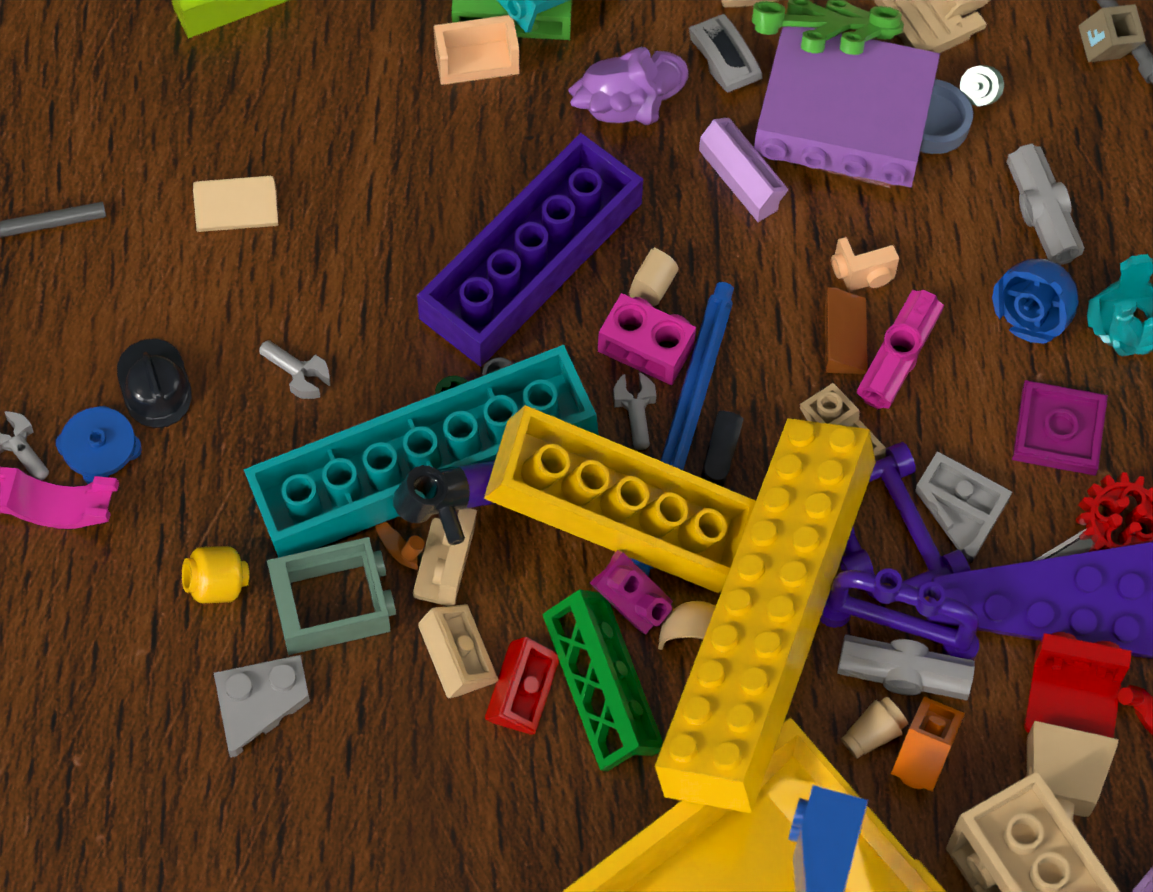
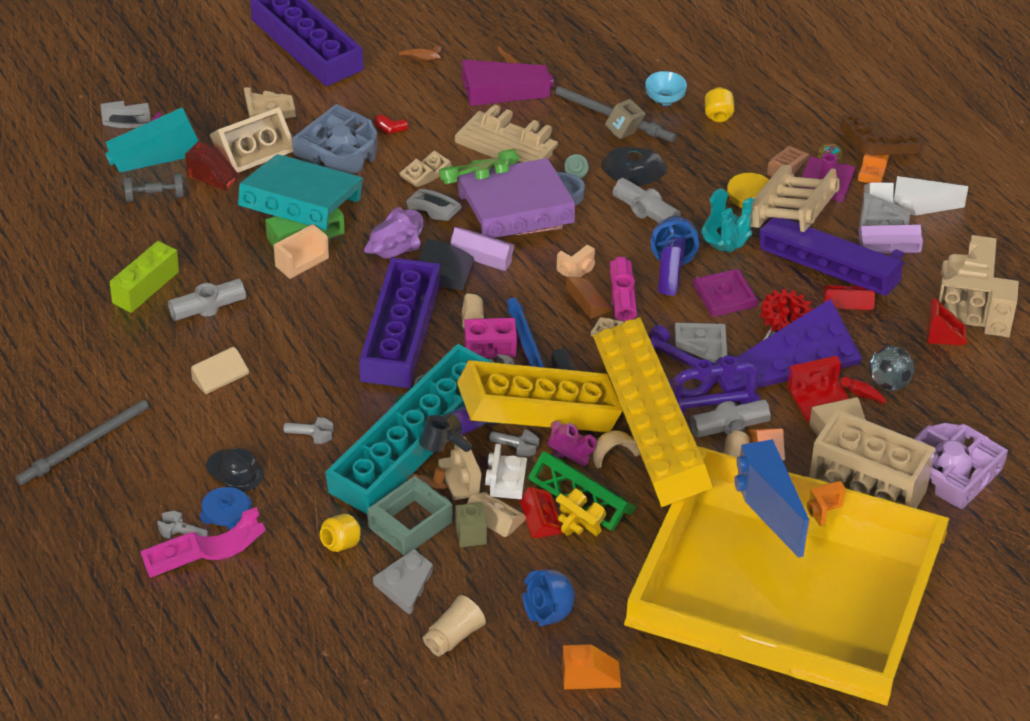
camera: 30 degrees left, 20 degrees down
none -> light grey piece [168,278,246,321]
none -> black slope [419,239,474,290]
none -> tan plant [423,595,486,657]
none -> olive brick [455,502,487,547]
none -> white bracket [485,444,527,499]
none -> light grey bar [489,429,539,457]
none -> blue cylinder [523,569,575,626]
none -> yellow hips [556,488,606,537]
none -> black piece [601,147,667,186]
none -> dark purple brick [658,237,686,296]

